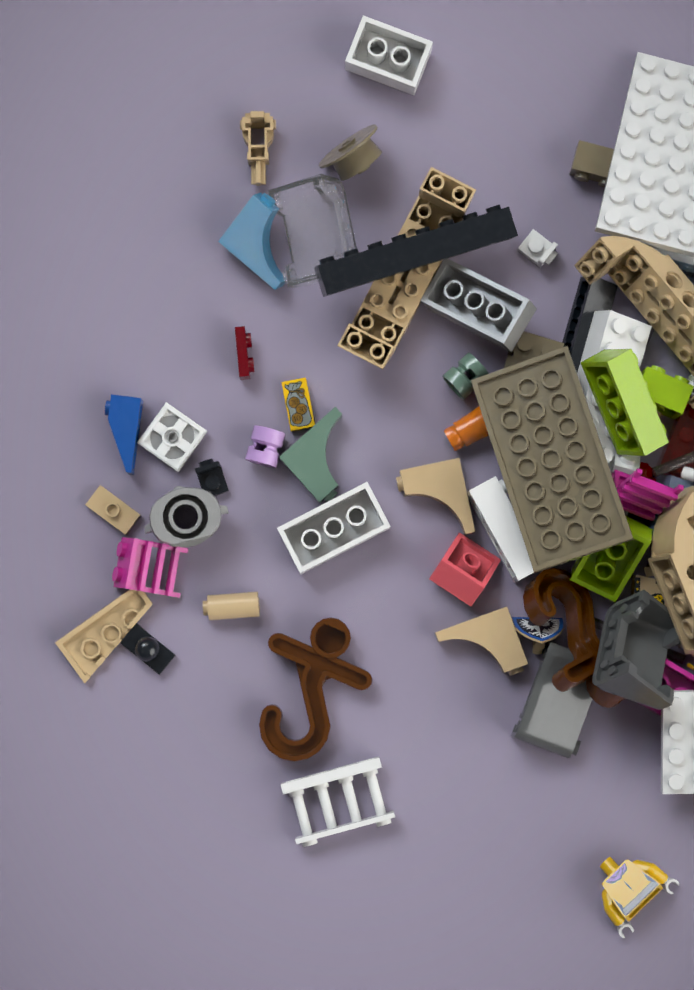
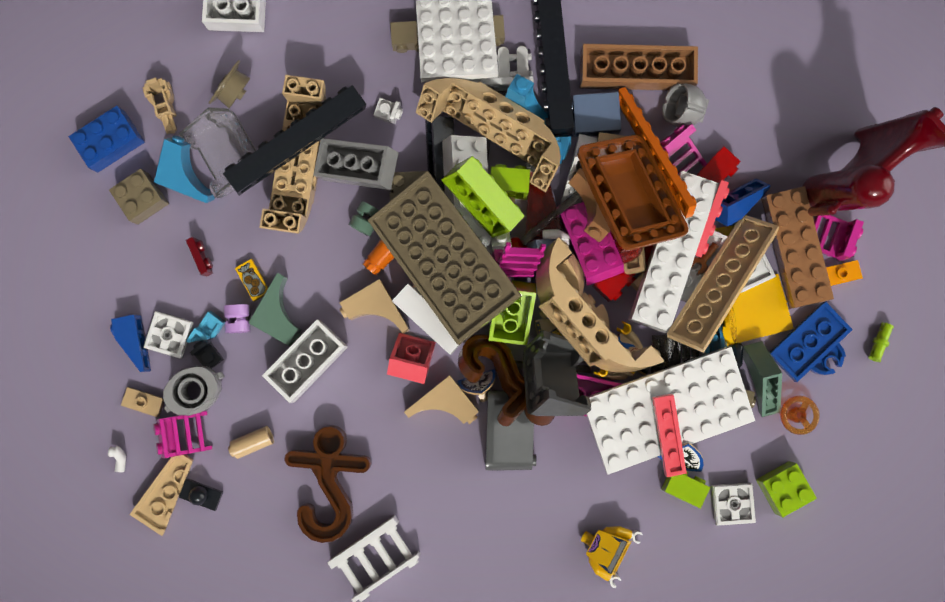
camera: 15 degrees left, 0 degrees up
none -> blue brick [68,106,145,173]
none -> white arm [108,446,126,472]
none -> dark tan brick [109,169,169,225]
none -> medium azure slope [186,311,225,343]

